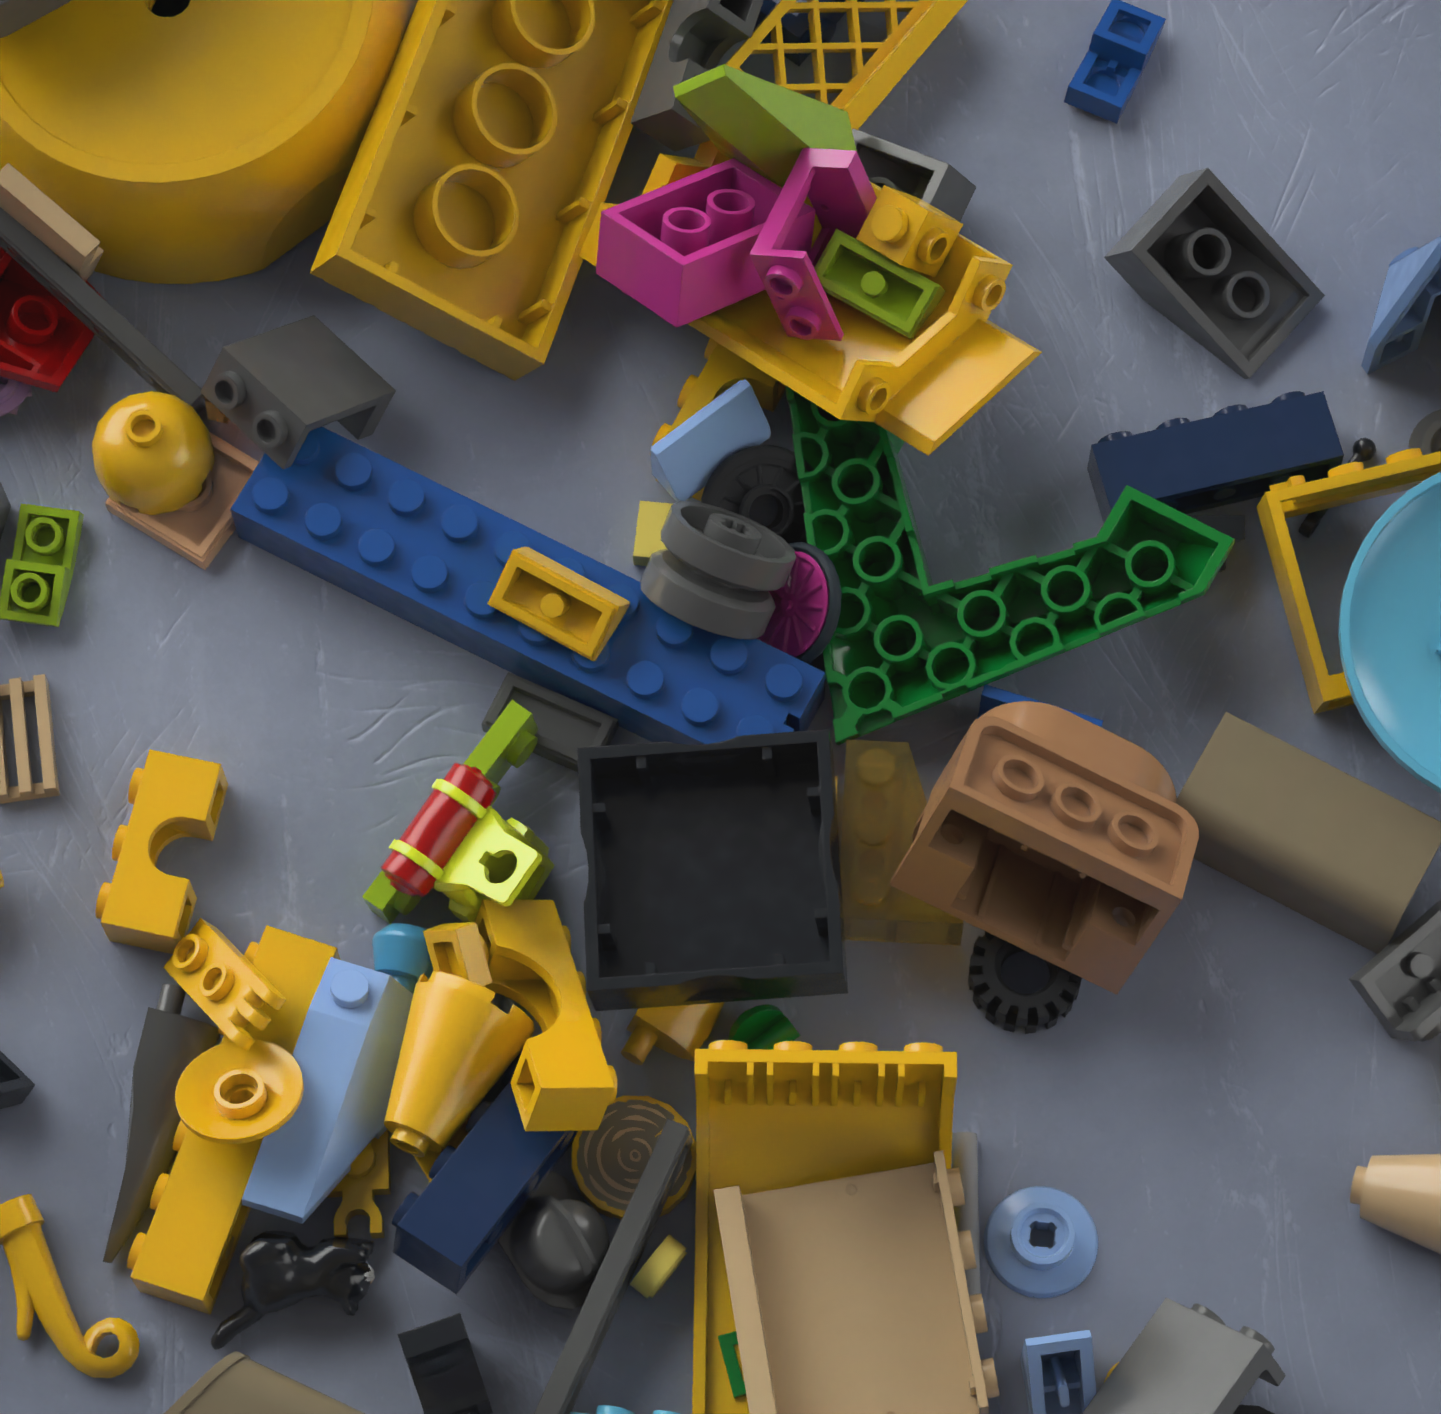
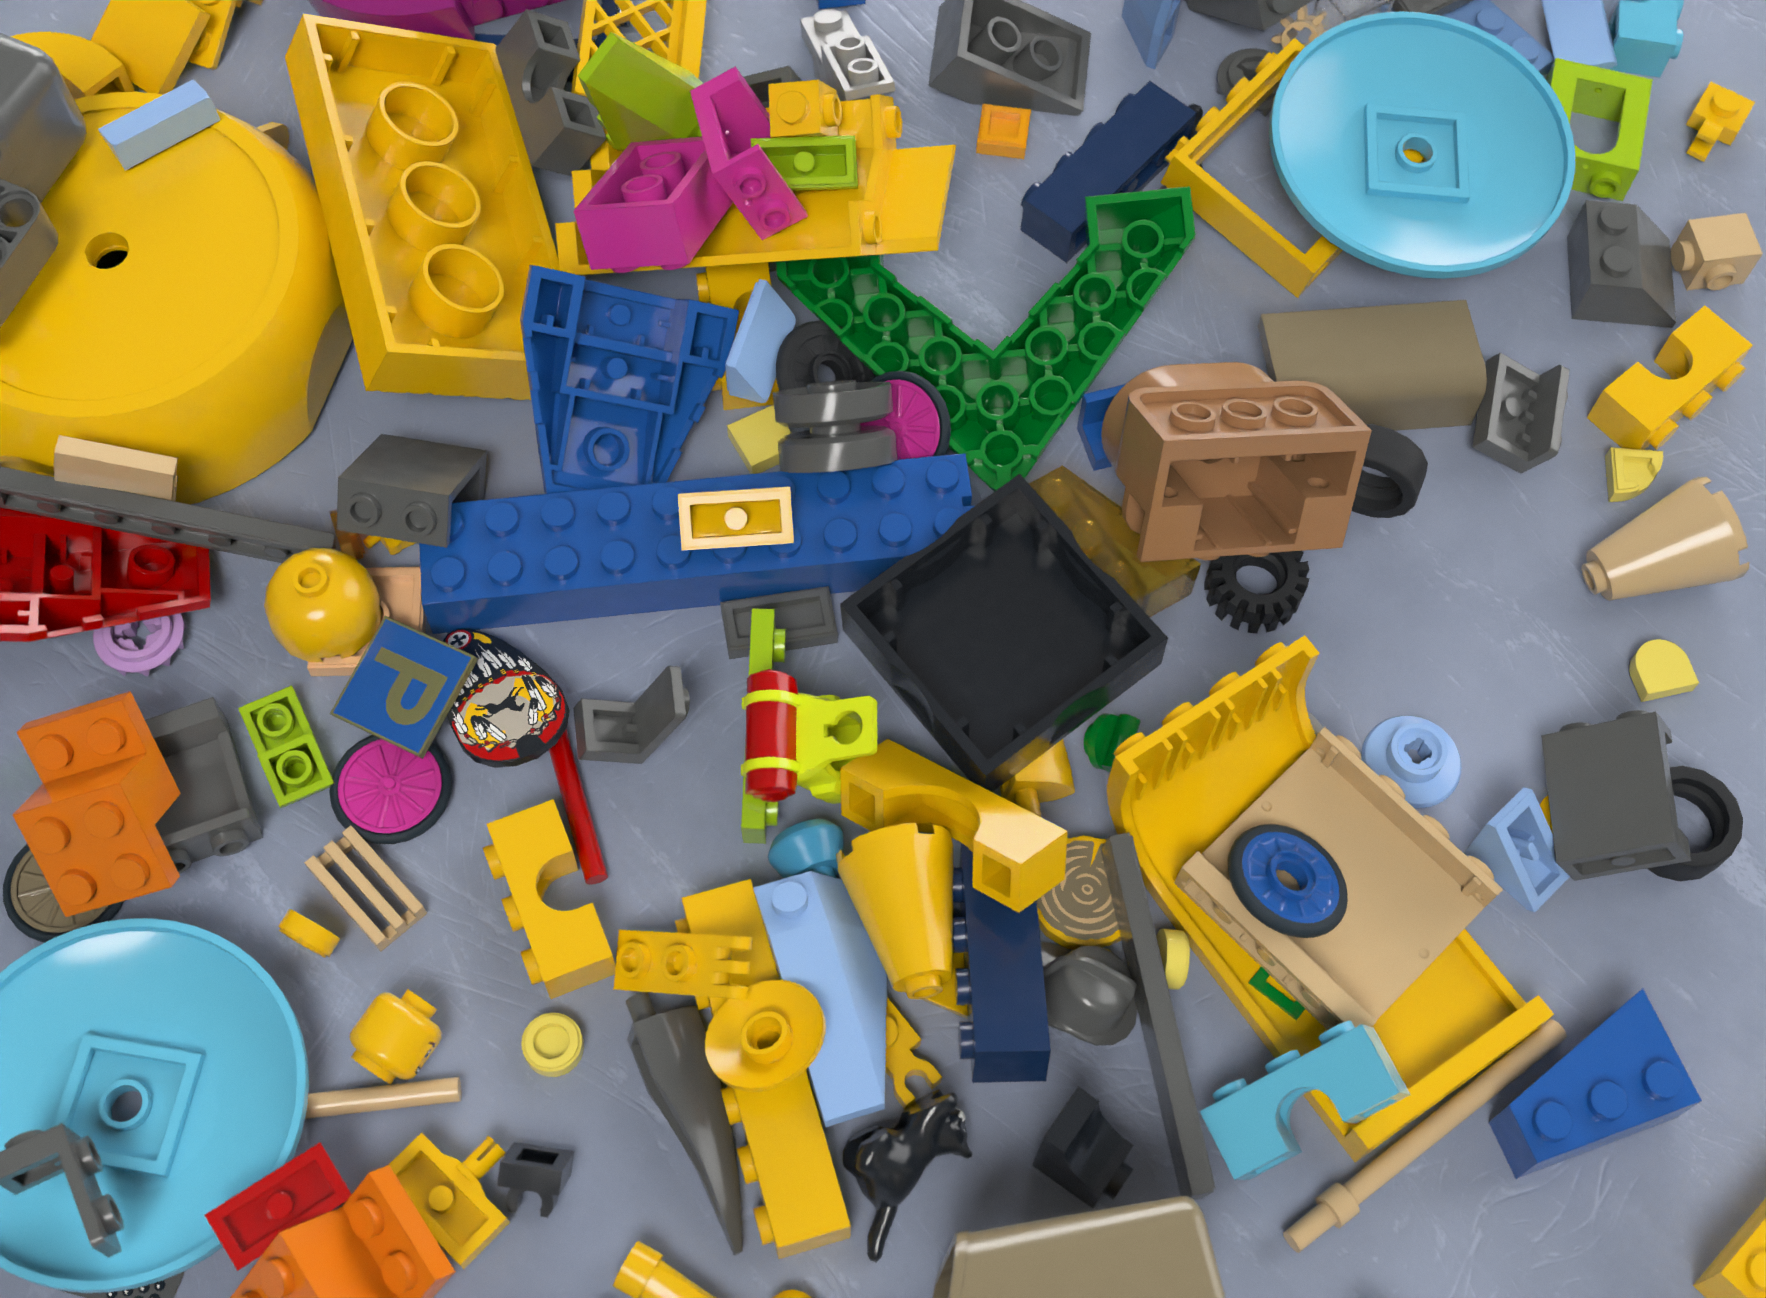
camera: 40 degrees left, 5 degrees down
yellow plate [423,922,493,986] -> none
none -> dark pink wheel [329,735,452,844]
none -> blue piece [330,616,478,759]
none -> shield [443,628,570,768]
none -> blue wedge [520,265,739,494]
none -> light yellow tile [521,1013,584,1077]
none -> red bar [549,729,608,885]
none -> dark grey bracket [573,666,690,764]
none -> light grey slope [800,9,895,101]
none -> light orange tile [976,104,1031,159]
none -> blue wheel [1228,824,1348,938]
none -> black tyre [1352,424,1428,518]
none -> light yellow tile [1629,639,1699,702]

